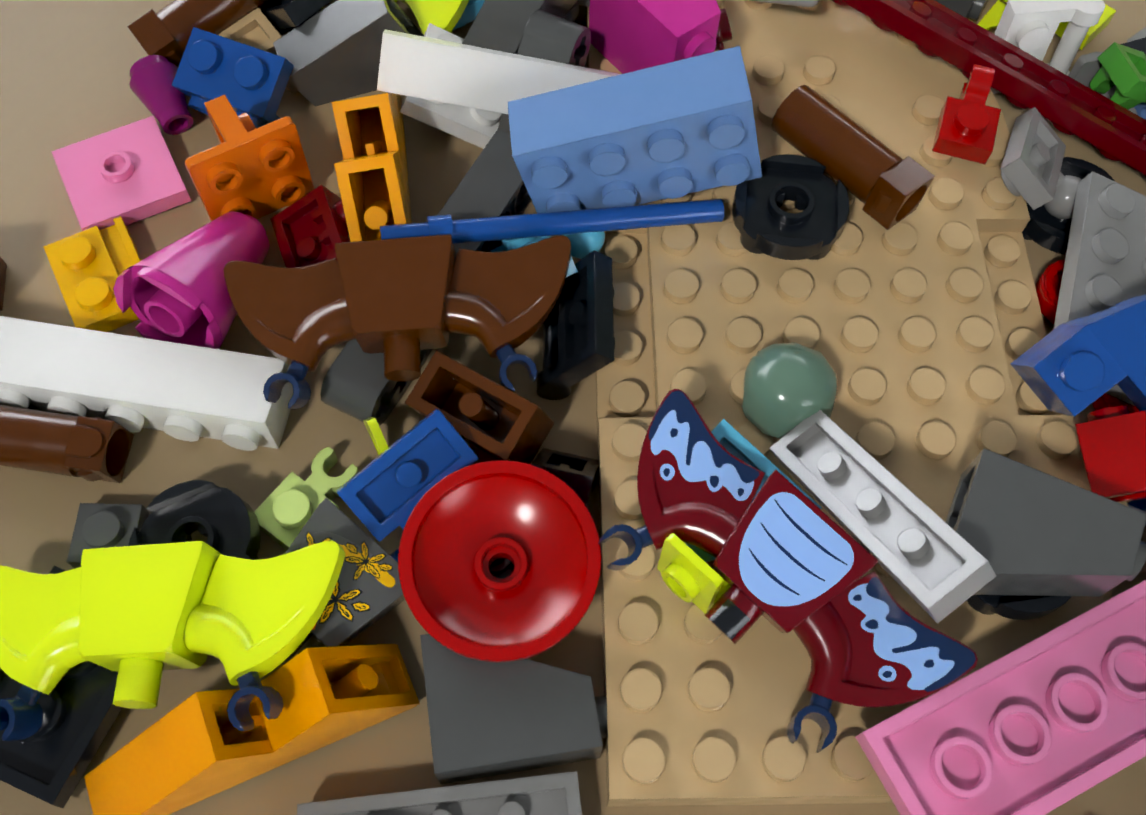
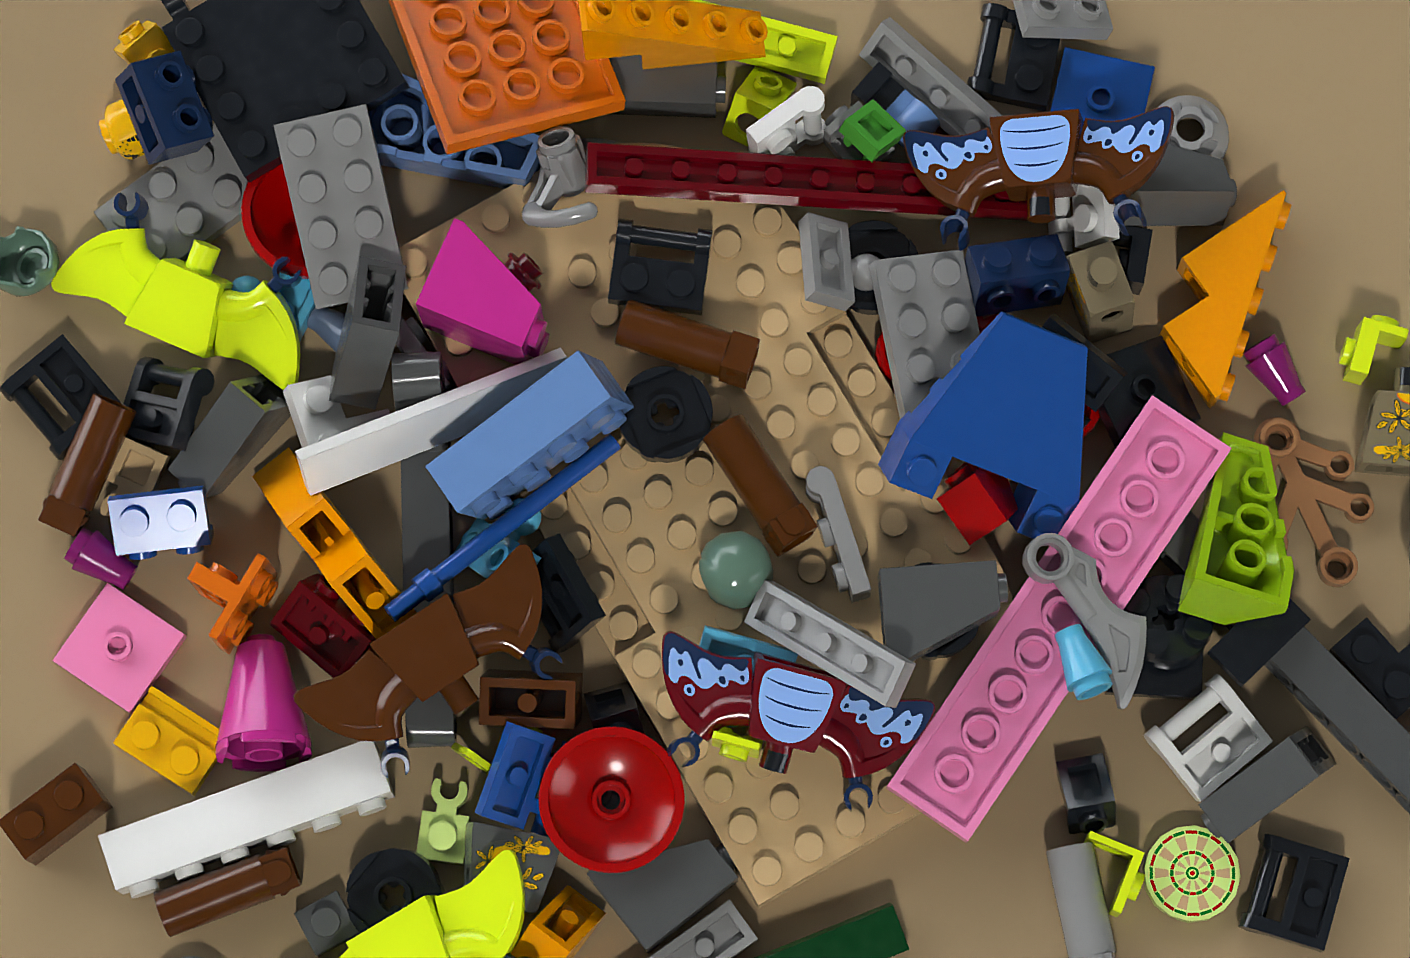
camera: 25 degrees left, 15 degrees up
red plate [932,64,1001,164] -> none
none -> black plate [608,218,713,315]
none -> reddish brown piece [703,414,818,557]
none -> light grey plate [805,466,871,603]

